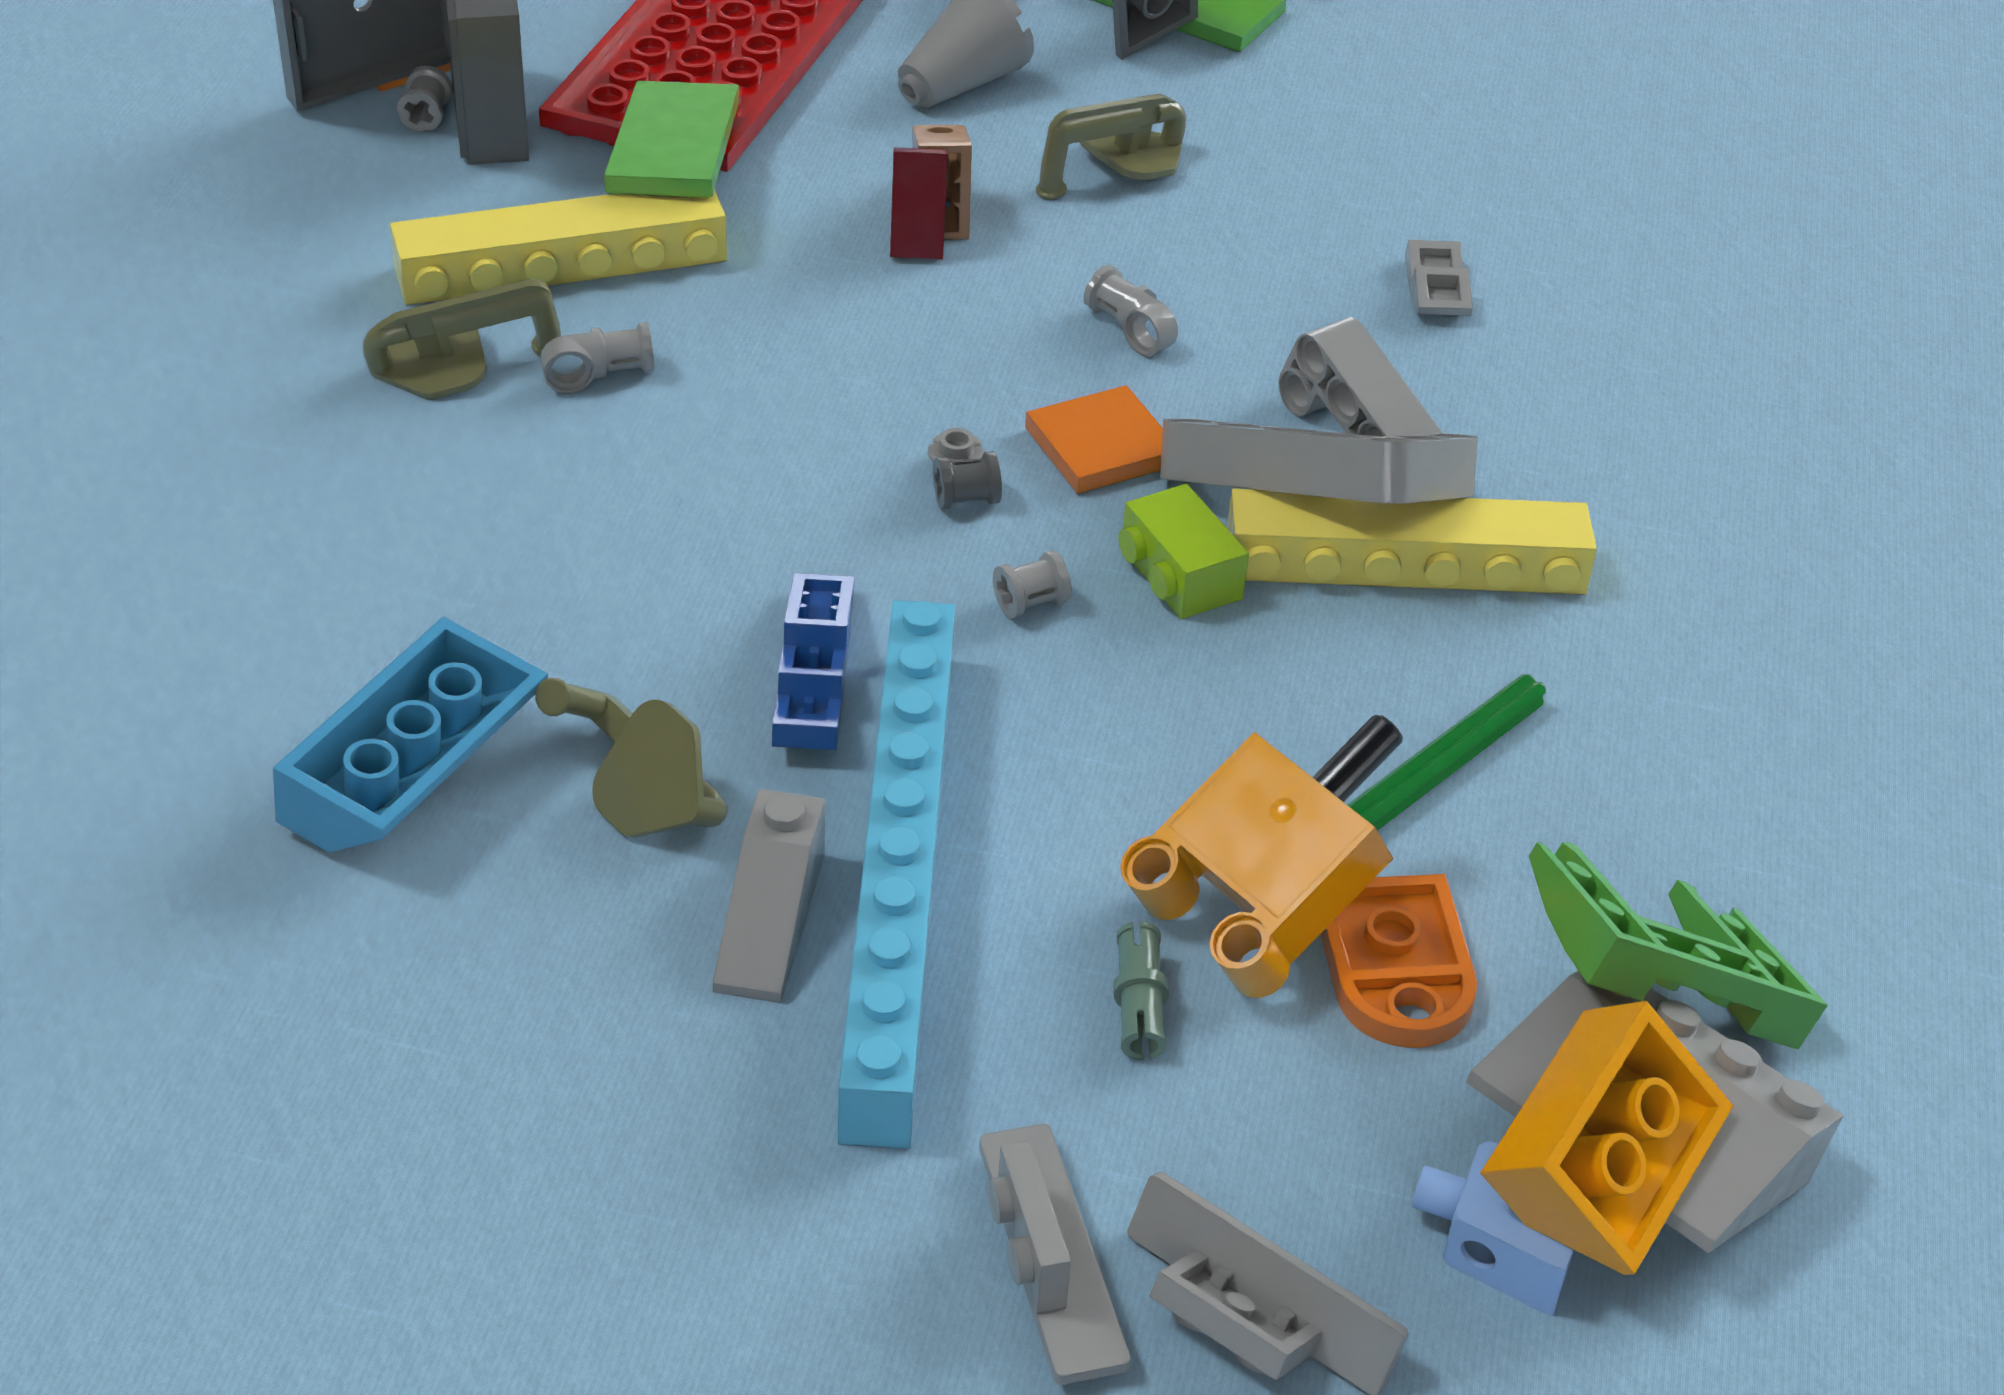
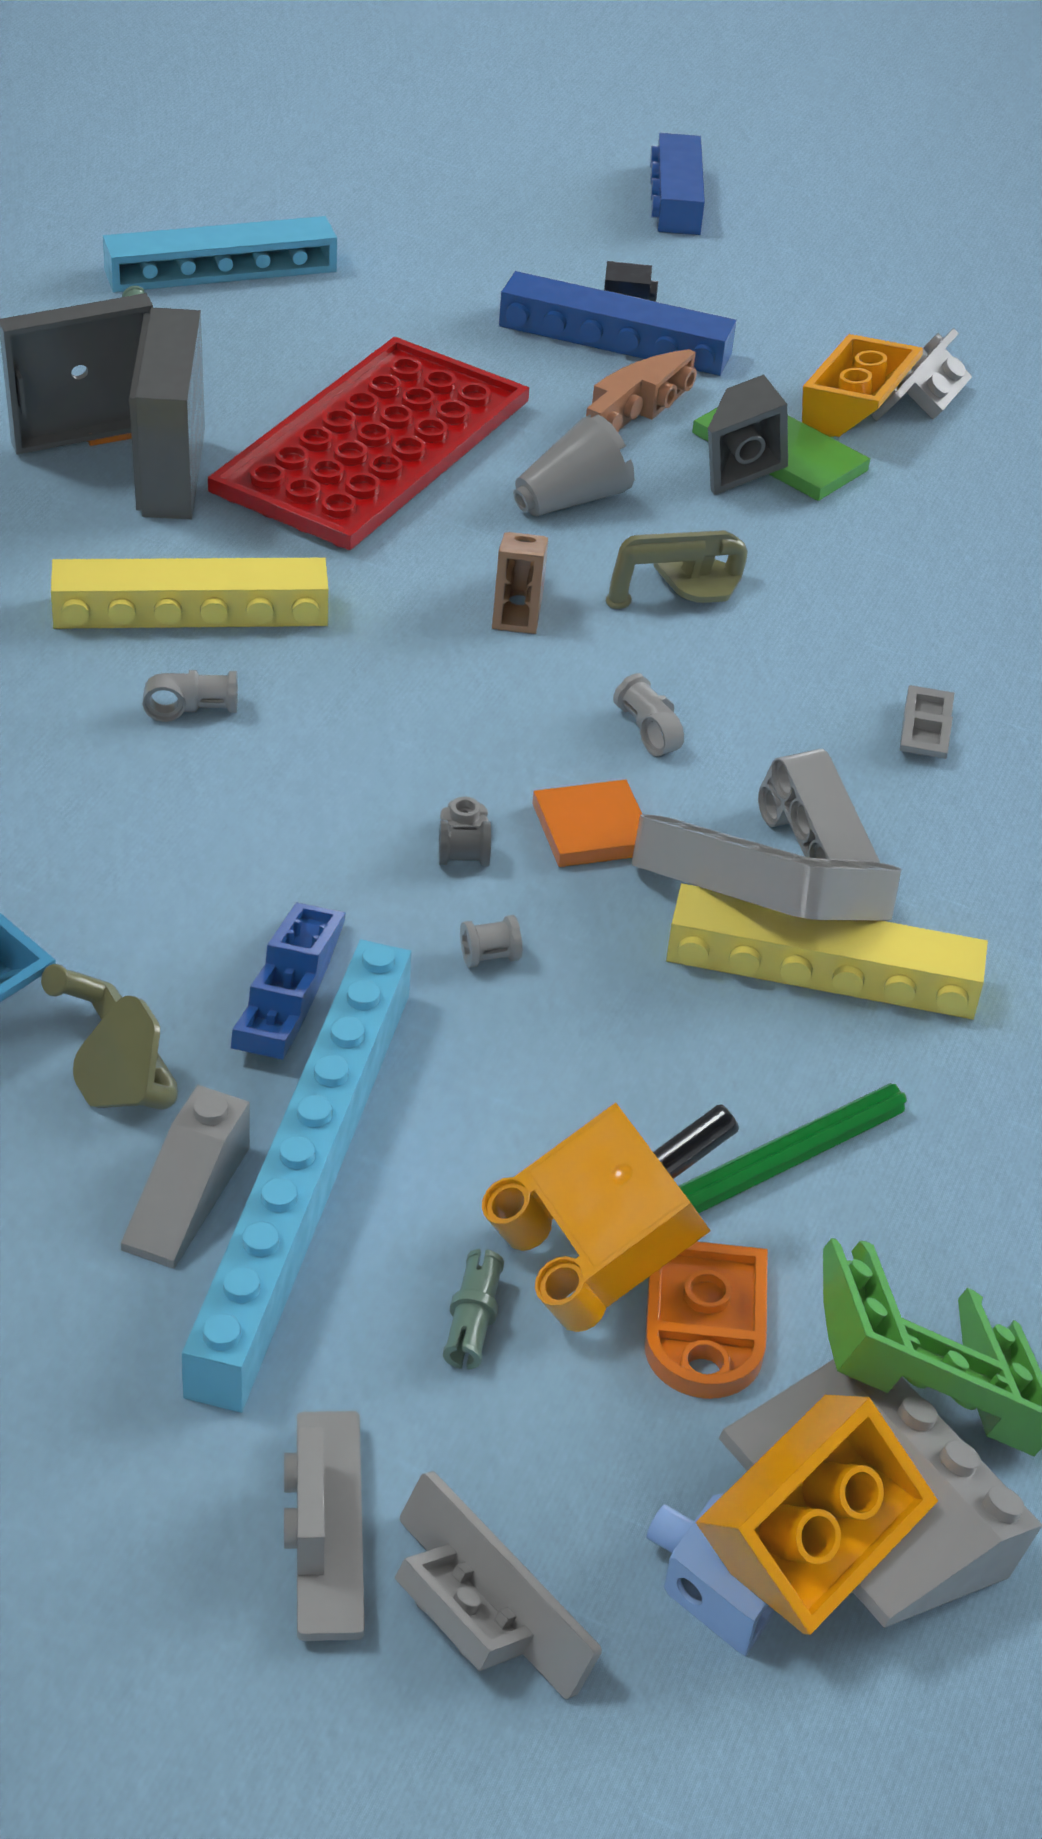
camera: 10 degrees right, 0 degrees up
olive piece [363,279,561,399] -> none
light grey bush [396,66,453,132] -> none
bright green tile [604,81,739,198] -> none
dark red tile [890,147,947,259] -> none
lime brick [1118,483,1249,619] -> none

